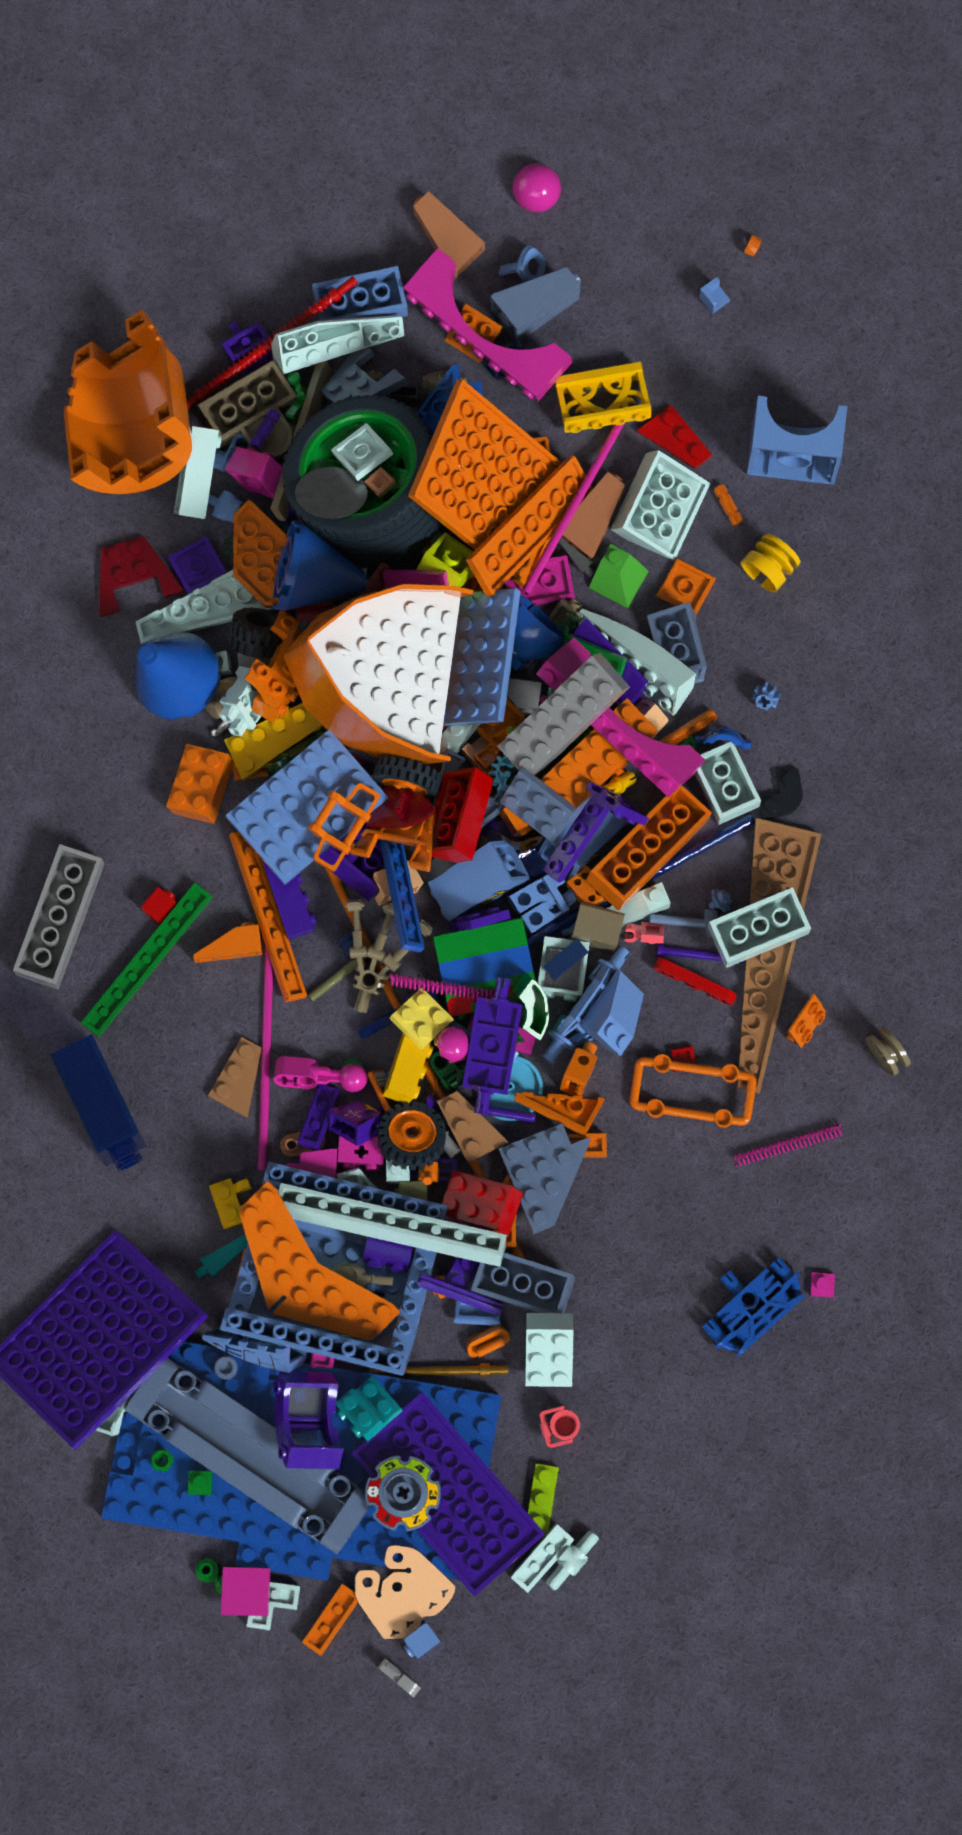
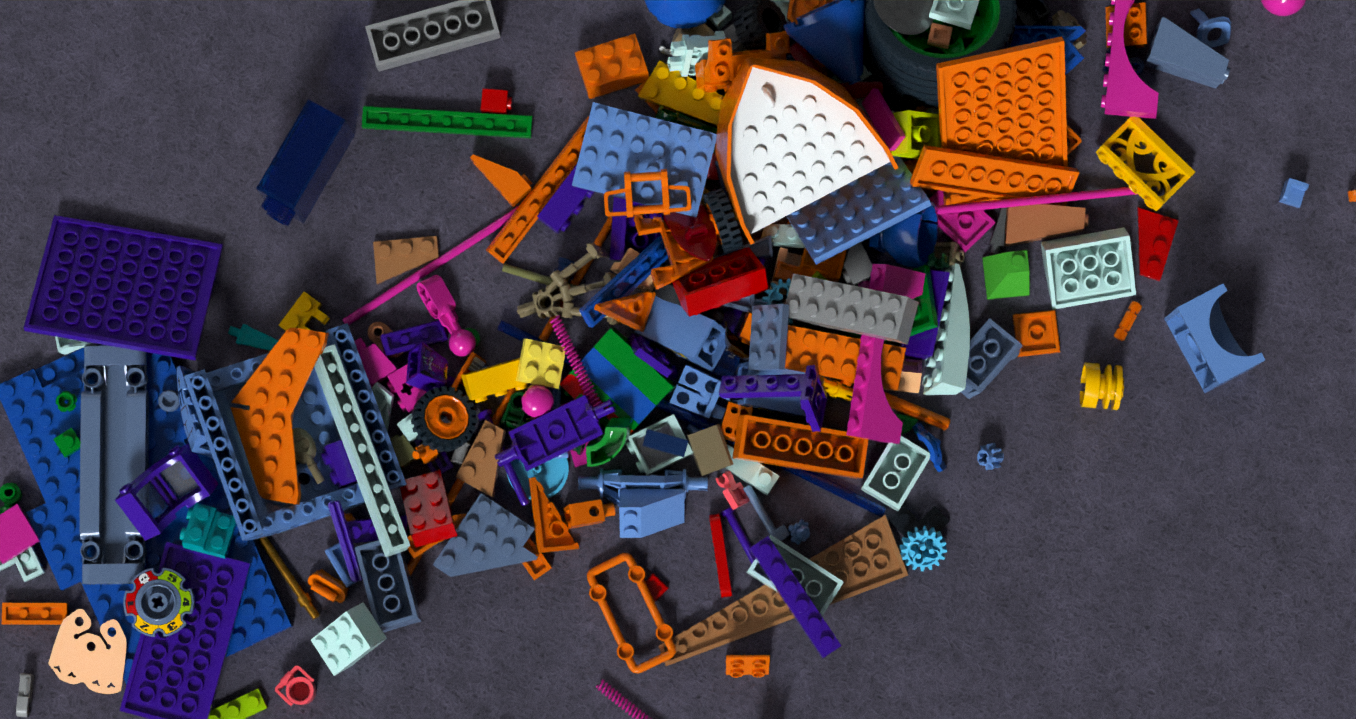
camera: 55 degrees right, 5 degrees up
medium blue brick [403,1623,440,1659] -> none
none -> orange wing [594,291,656,332]
none -> dark purple brick [749,536,841,658]
none -> medium azure gear [900,526,947,571]

